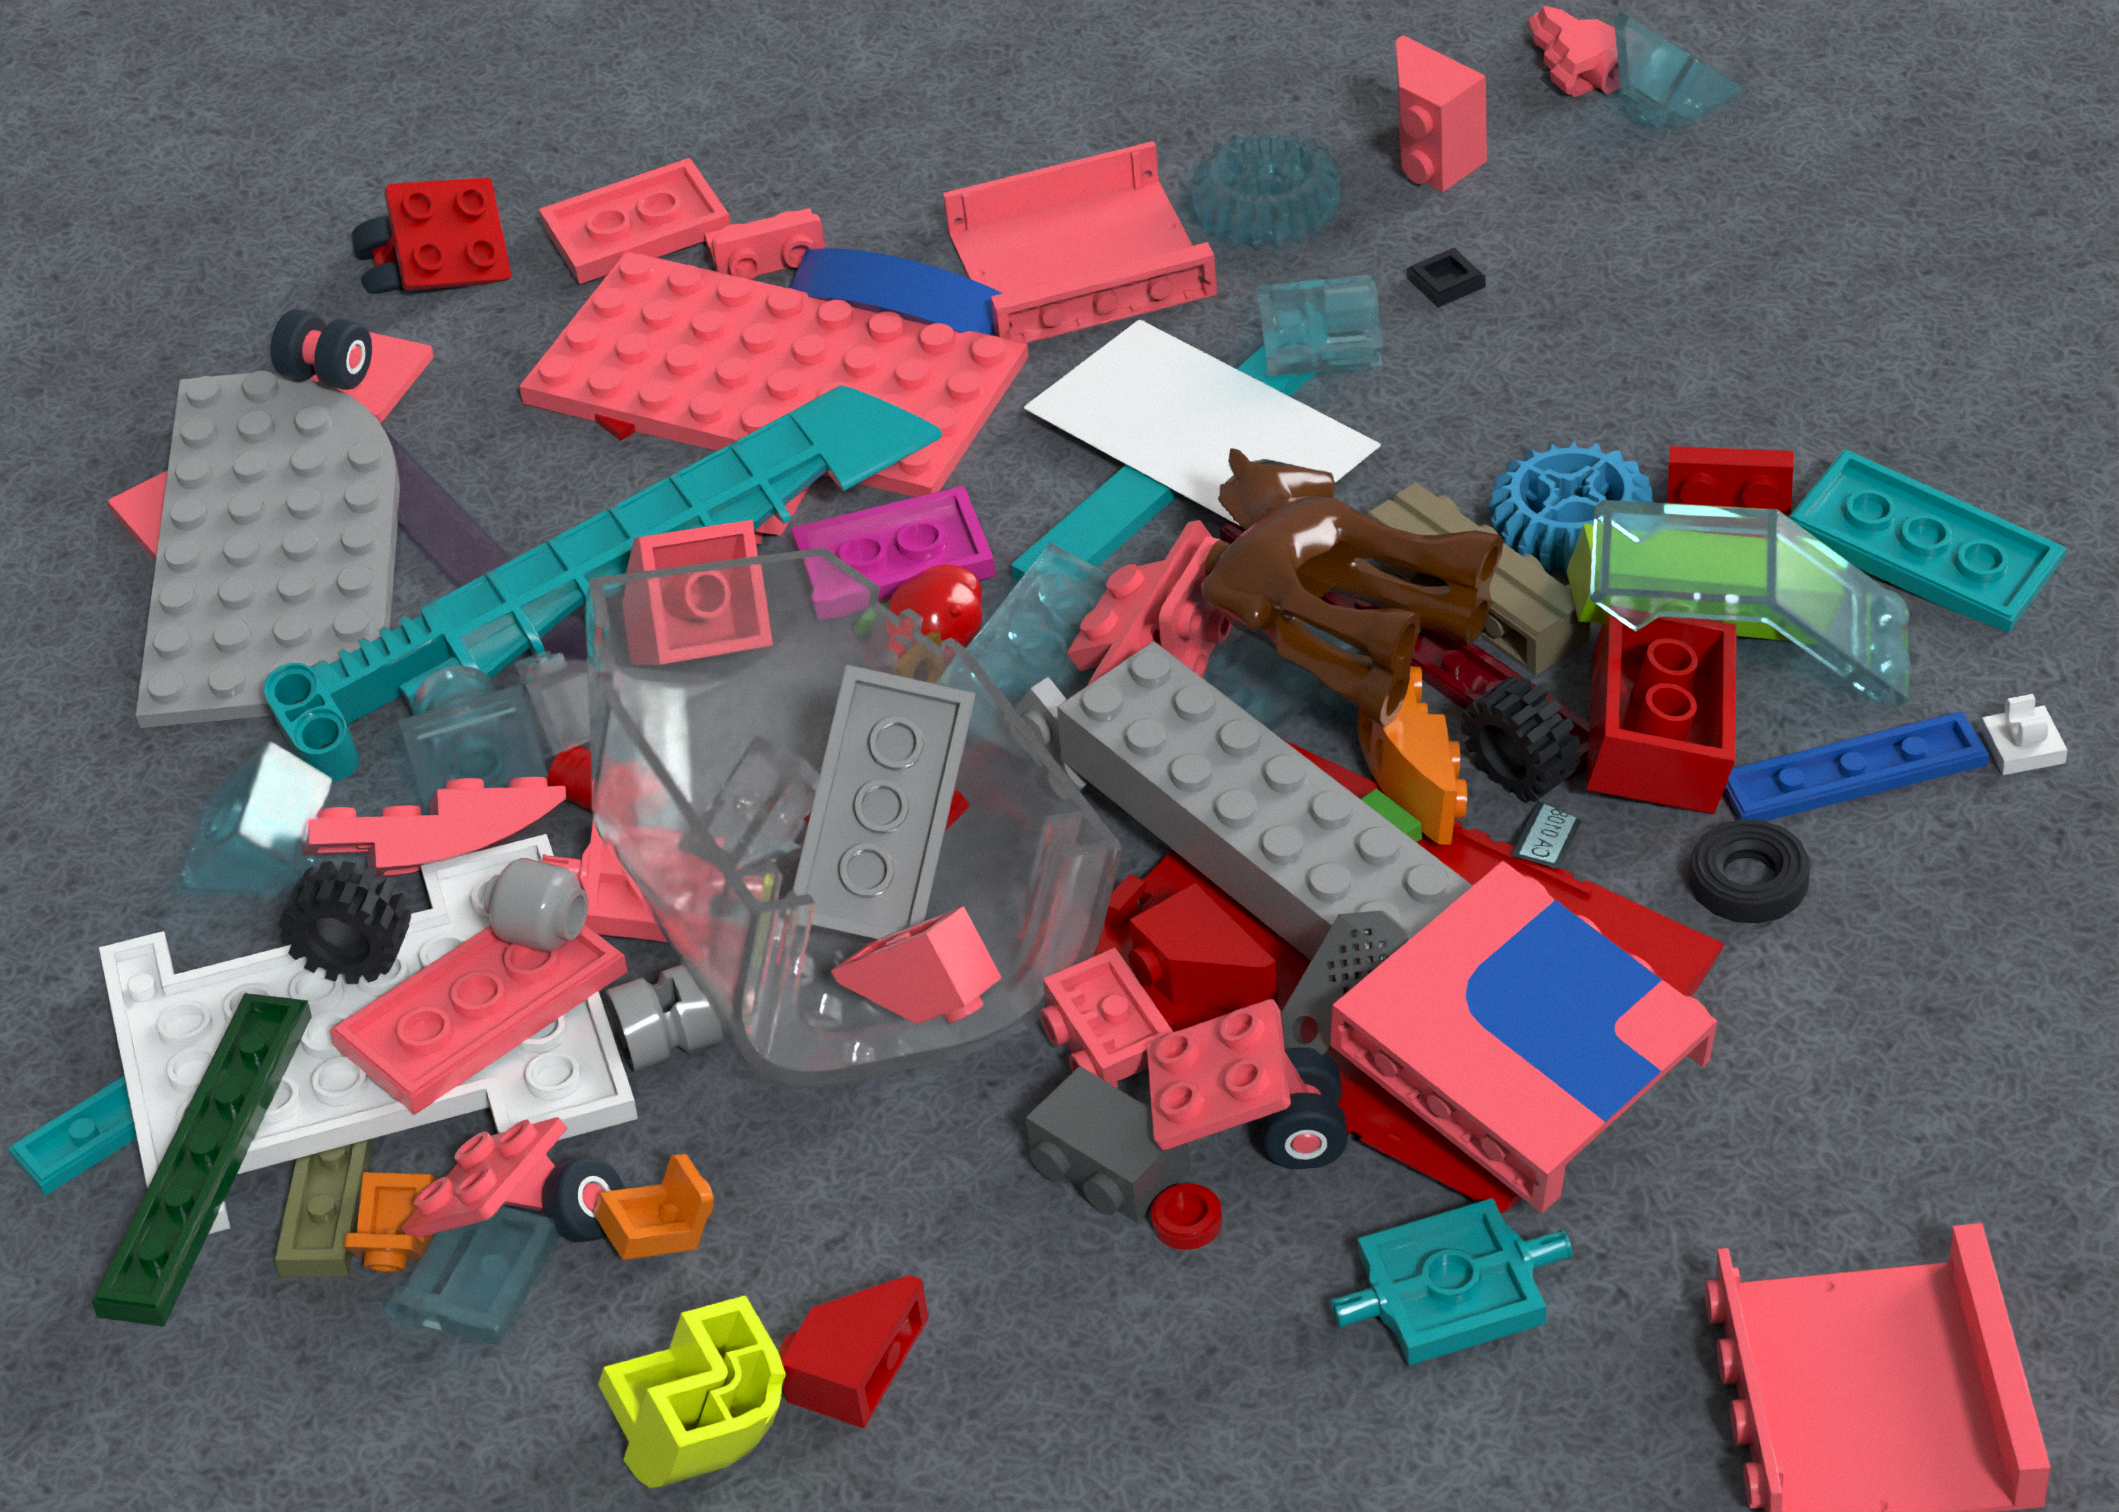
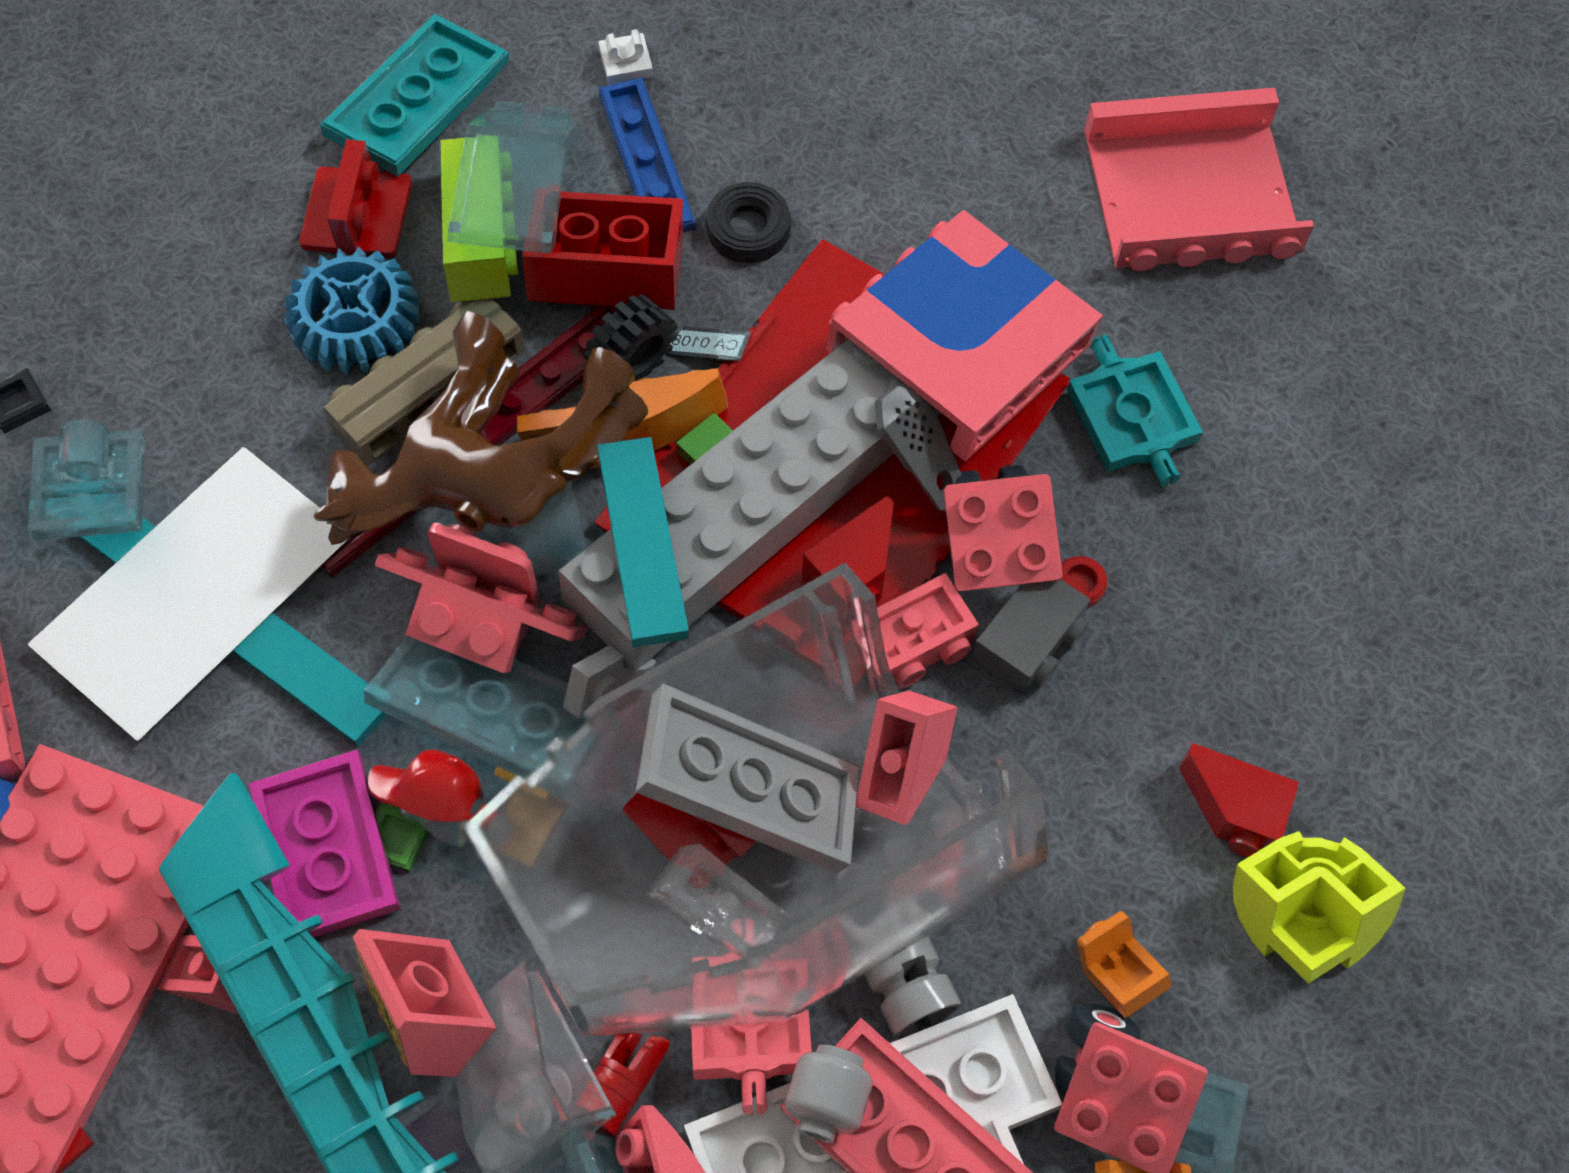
camera: 100 degrees left, 20 degrees up
none -> teal tile [597,437,689,648]

